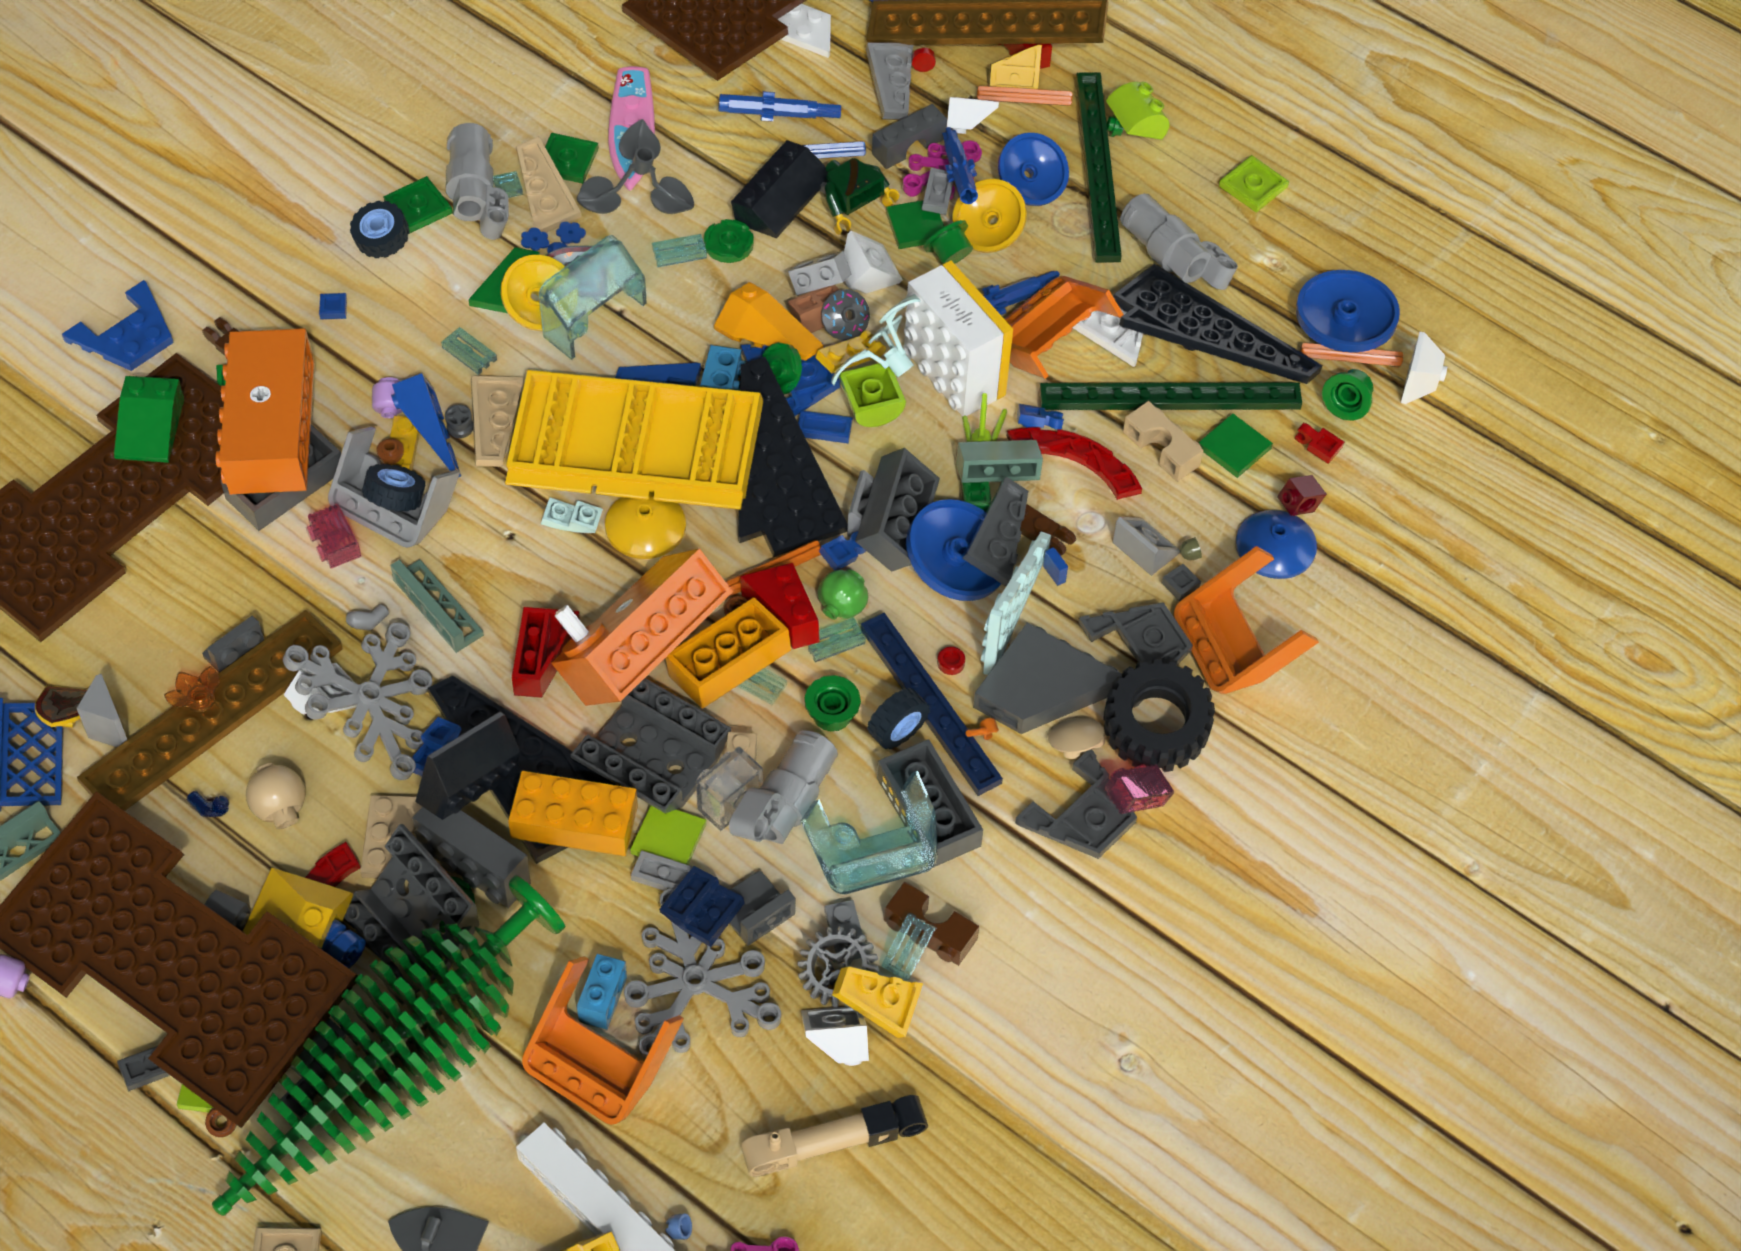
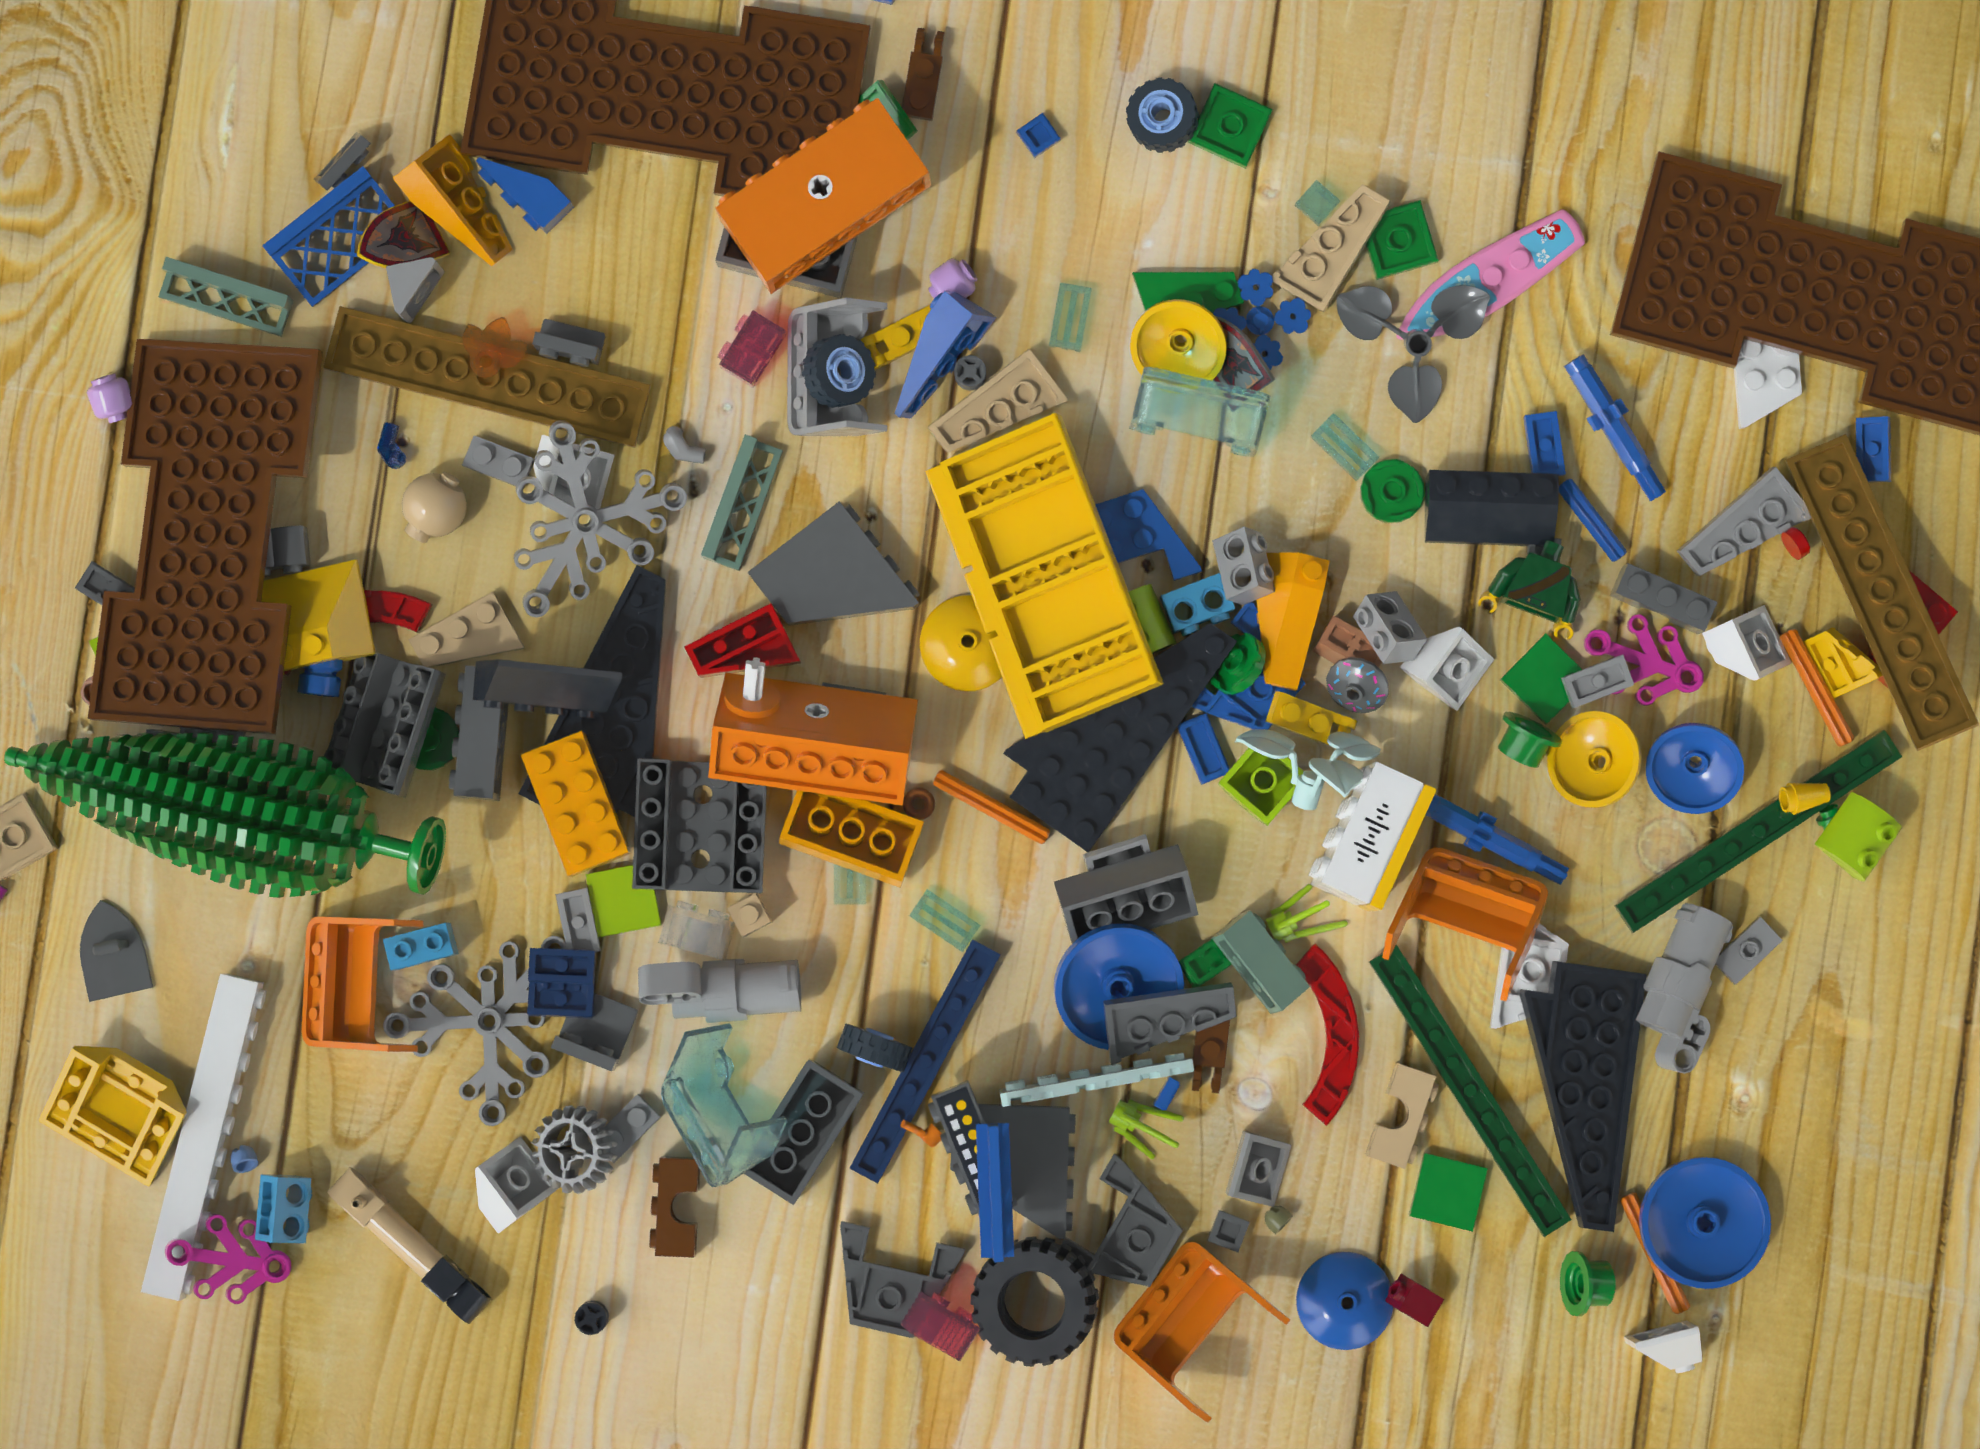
camera: 60 degrees right, 30 degrees up
green slope [114,376,184,463] -> none
dark orange plate [377,439,404,464] -> none
blue slope [412,717,461,776] -> none
light grey piece [446,123,509,240] -> none
light aqua slope [541,498,603,533] -> none
red wedge [740,563,820,649] -> none
green piece [804,675,861,732] -> none
bright green plant [817,569,868,620] -> none
blue plate [819,531,866,571] -> none
yellow wing [832,966,923,1038] -> none
clear light blue tile [881,913,936,981] -> none
red tile [937,646,966,675] -> none
blue piece [942,127,978,204] -> none
blue plate [1017,404,1064,429] -> none
tan dish [1048,718,1105,759] -> none
lime tile [1219,155,1289,213] -> none
red plate [1295,422,1345,464] -> none
none -> dark azure brick [255,1174,312,1243]
none -> light orange wedge [393,134,512,266]
none -> light grey plate [462,436,535,489]
none -> blue slope [476,157,574,234]
none -> black wheel [574,1300,609,1335]
none -> dark grey slope [748,501,920,626]
none -> brick [928,1080,1018,1216]
none -> blue fence [976,1123,1014,1262]
none -> lime plant [1108,1099,1184,1159]
none -> light grey brick [1212,526,1275,605]
none -> blue plate [1523,411,1566,476]
none -> light grey plate [1715,917,1783,985]
none -> yellow cone [1779,783,1830,815]

